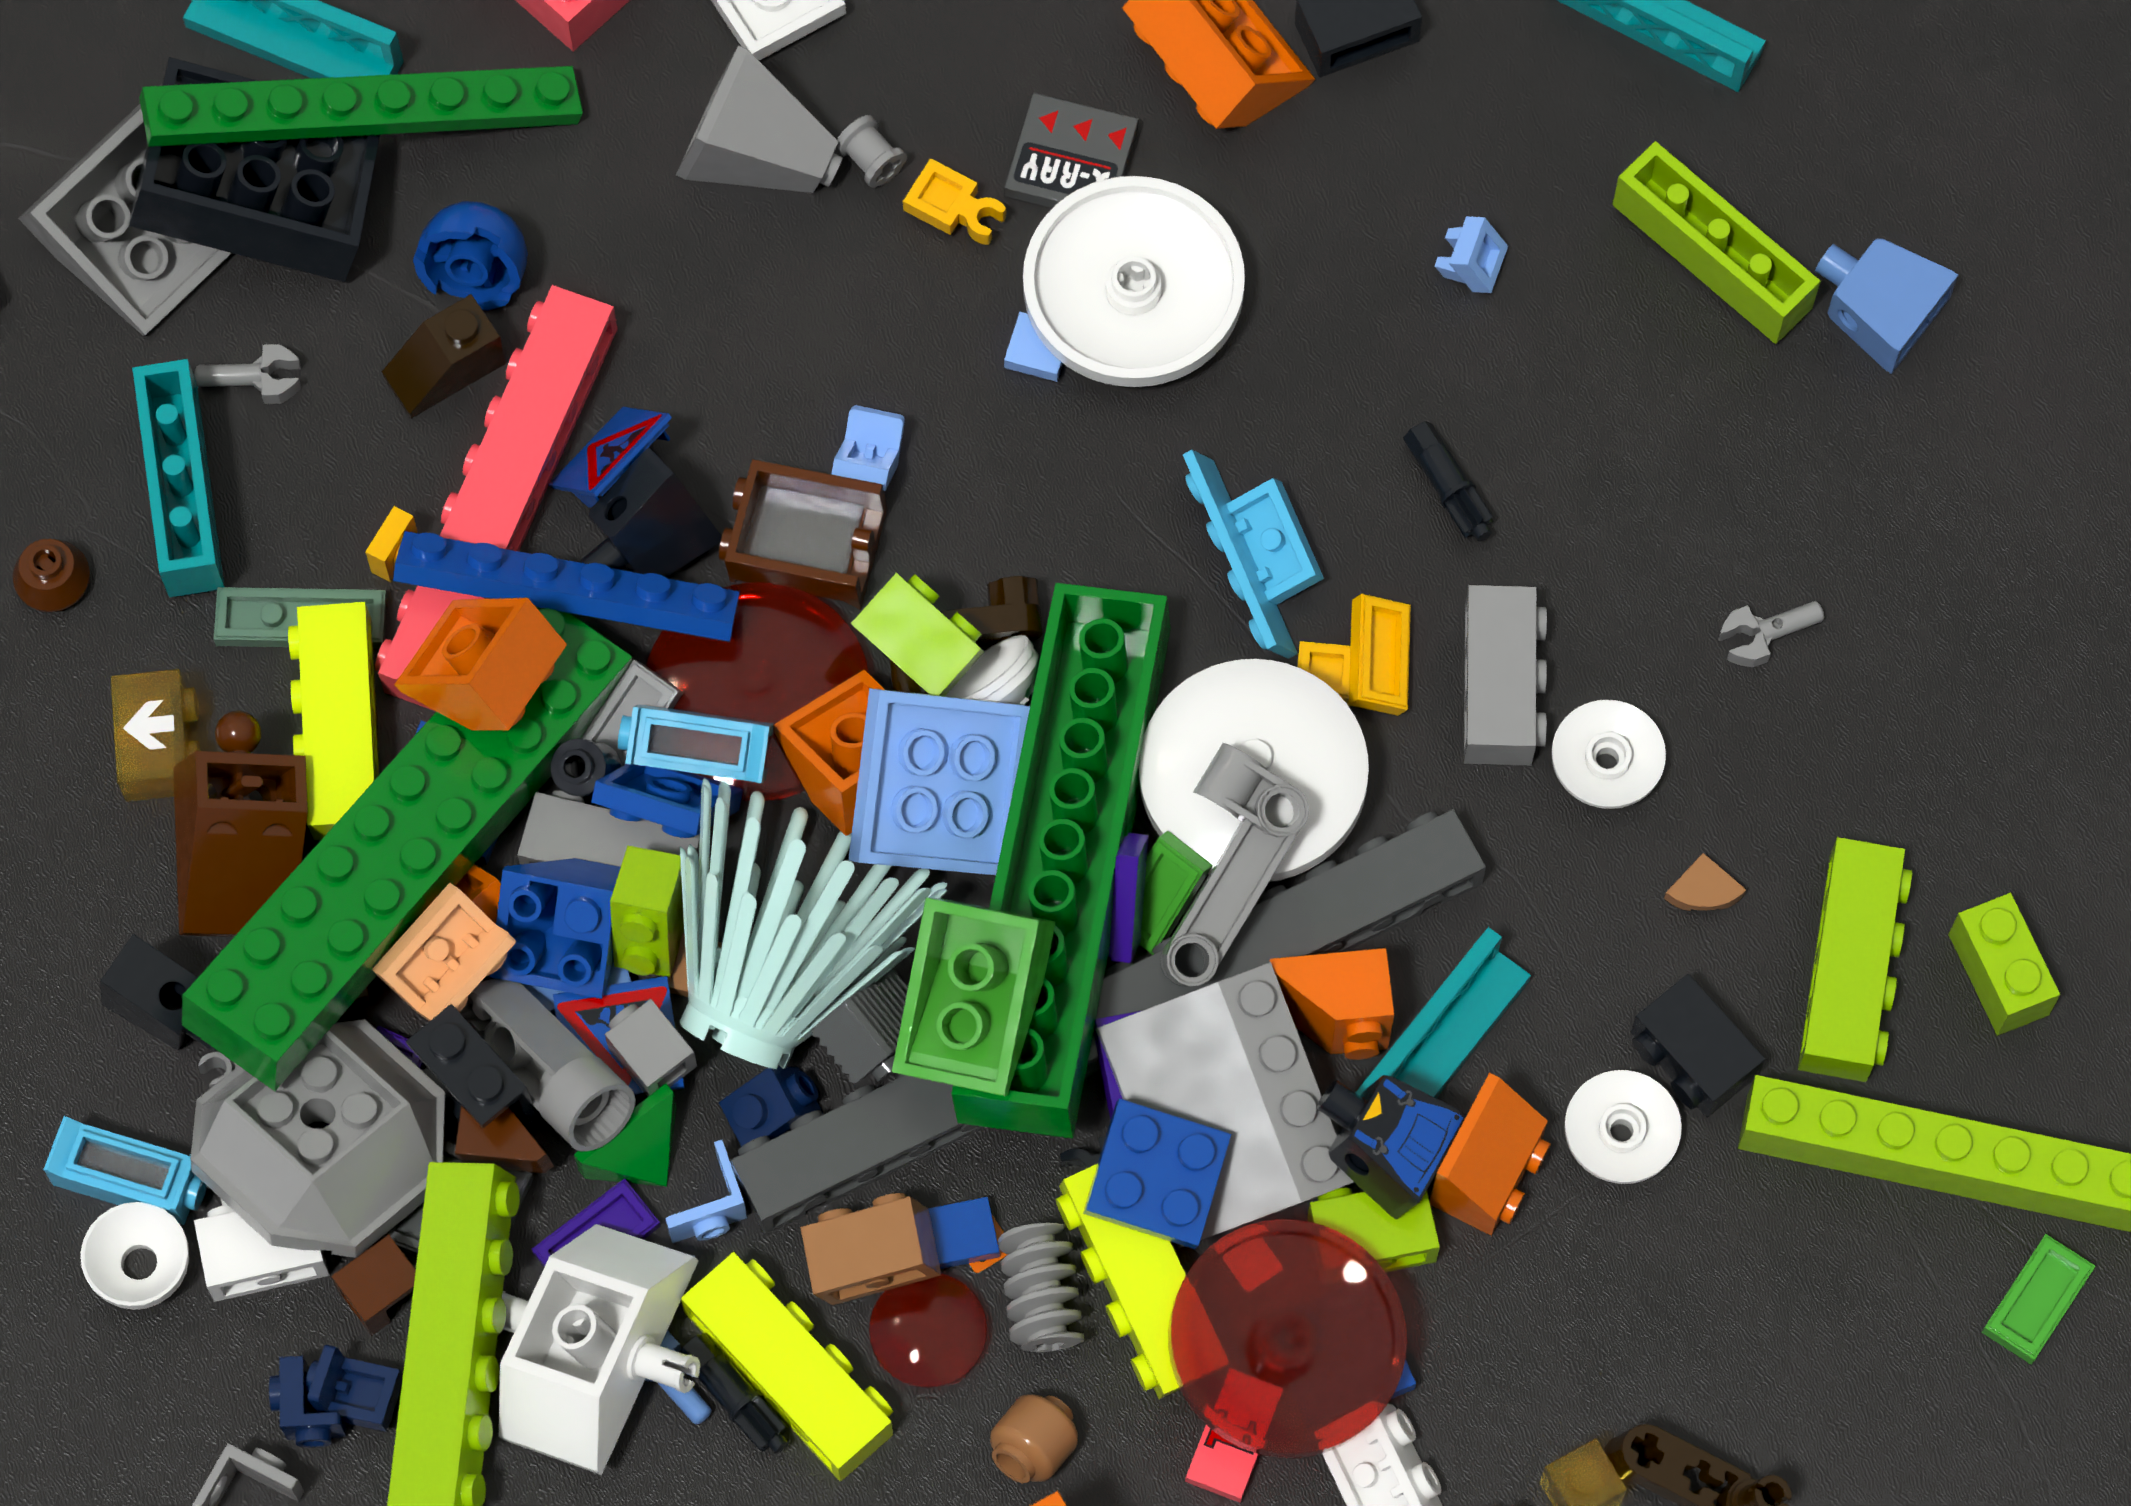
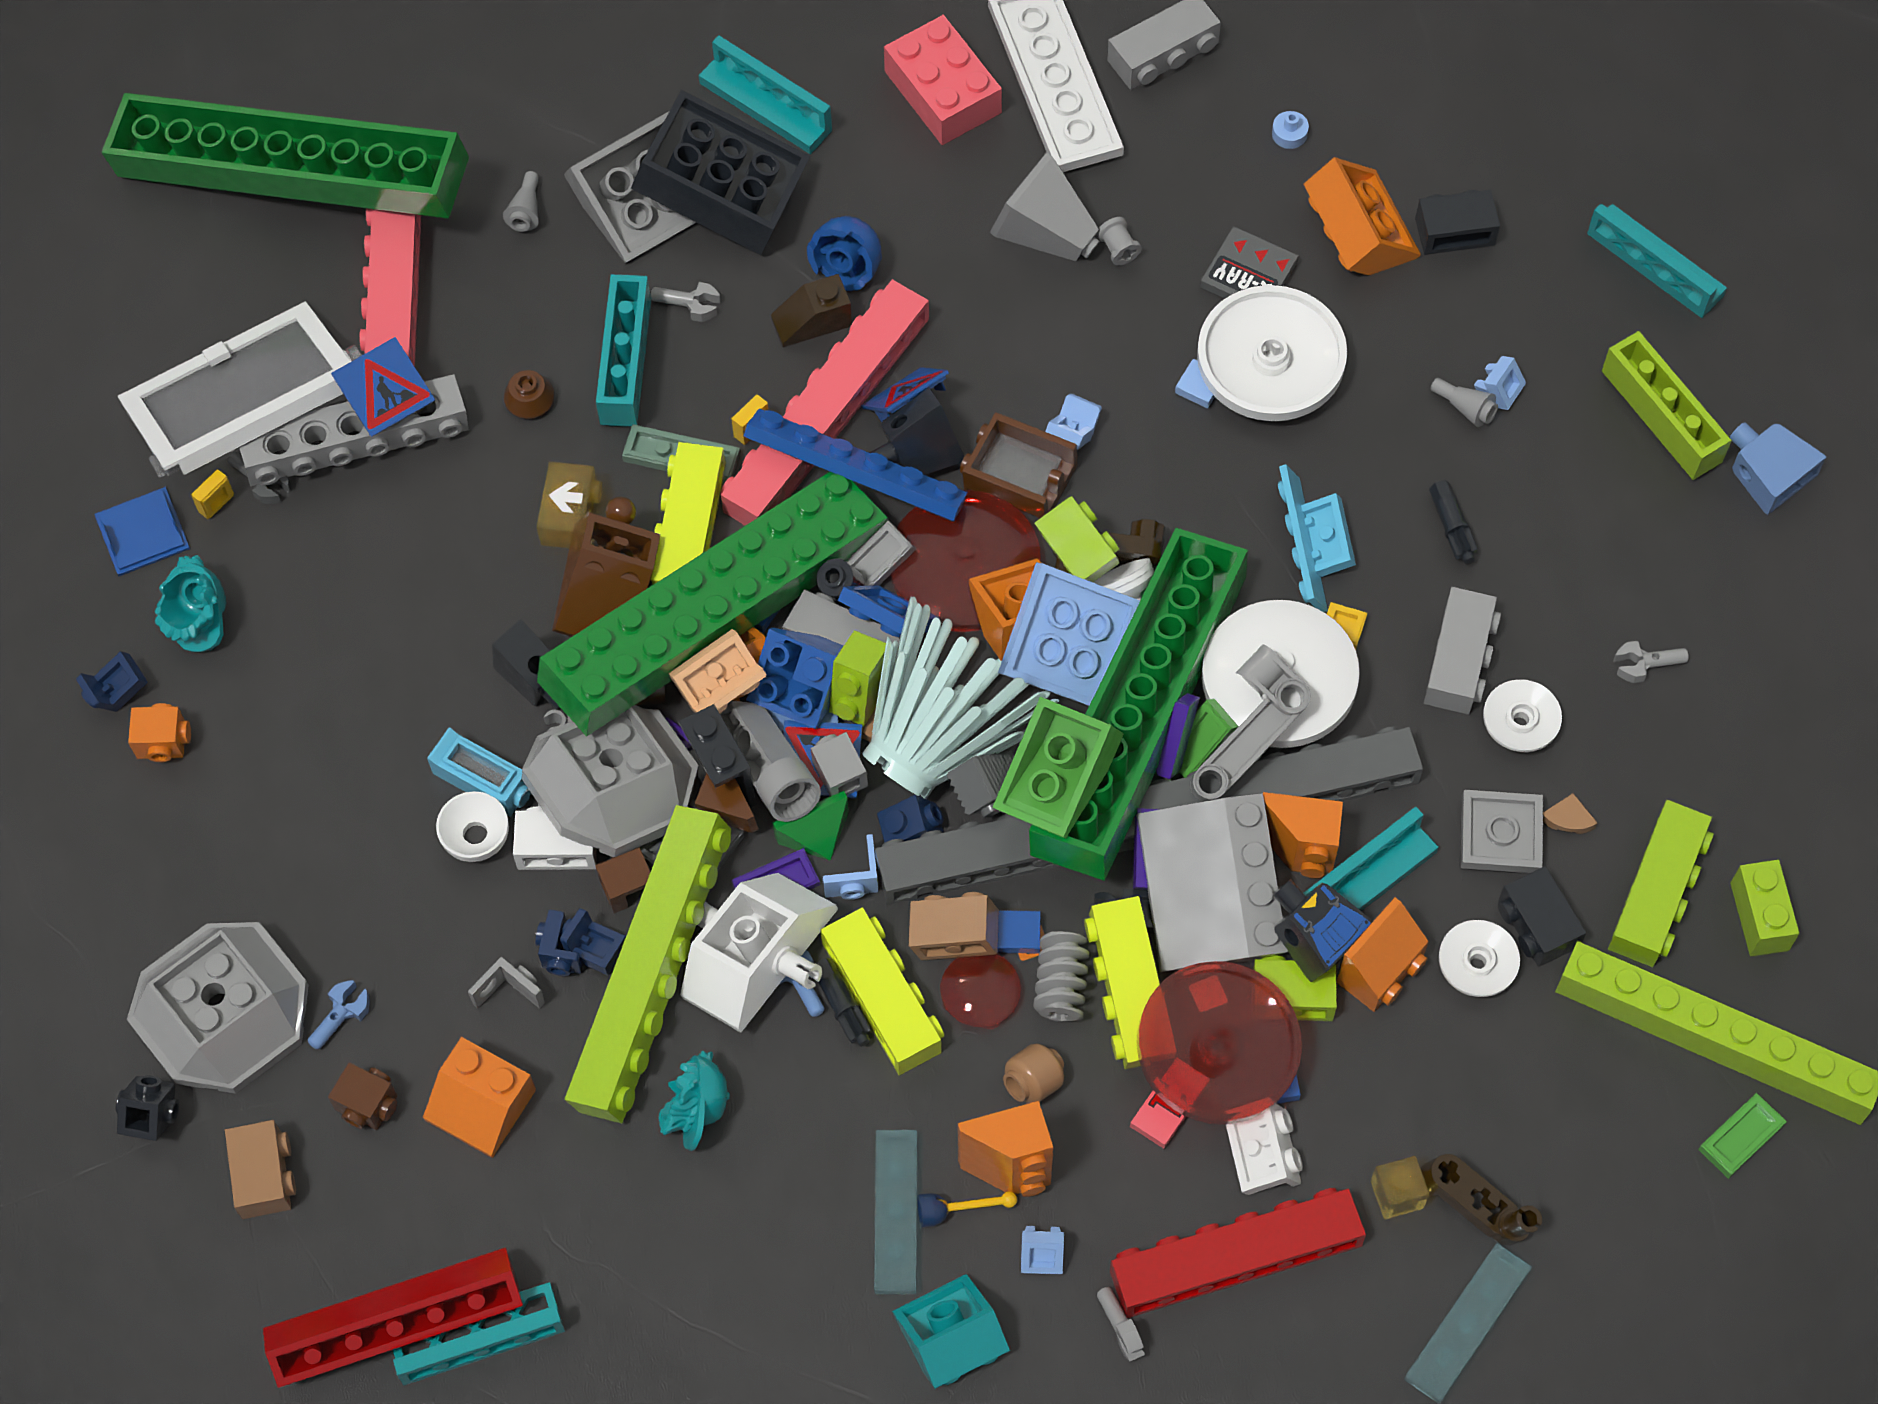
camera: 15 degrees right, 5 degrees down
green plate [139,66,583,147] -> none
orange slope [394,598,567,731] -> none
medium azure window [618,704,774,783] -> none
yellow plate [903,158,1006,245] -> none
blue plate [1083,1098,1231,1249] -> none
yellow tile [1349,594,1411,716] -> none
none -> light grey cone [1431,378,1498,427]
none -> light grey plate [1461,790,1543,873]

